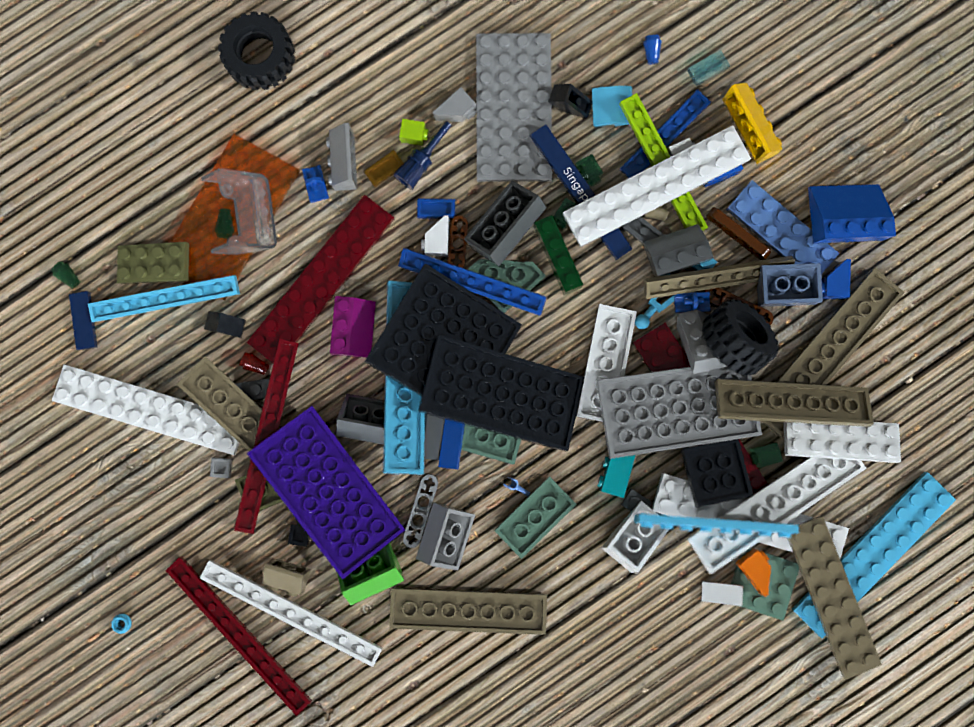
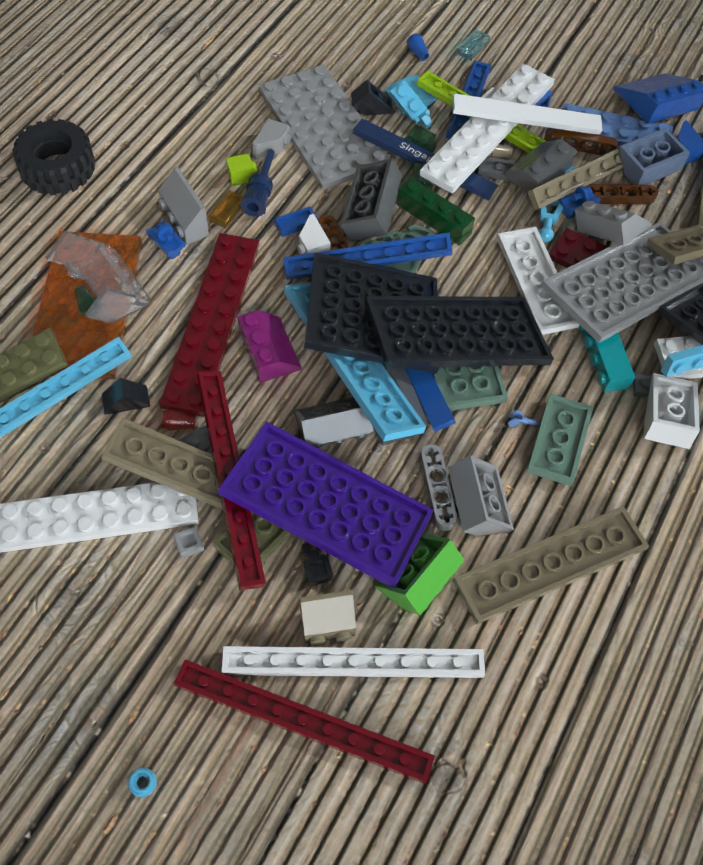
camera: 35 degrees left, 25 degrees down
black tyre [702,300,779,376] -> none
yellow slope [722,83,782,164] -> none
none -> medium azure hinge [390,80,433,130]
none -> white tile [452,94,602,135]

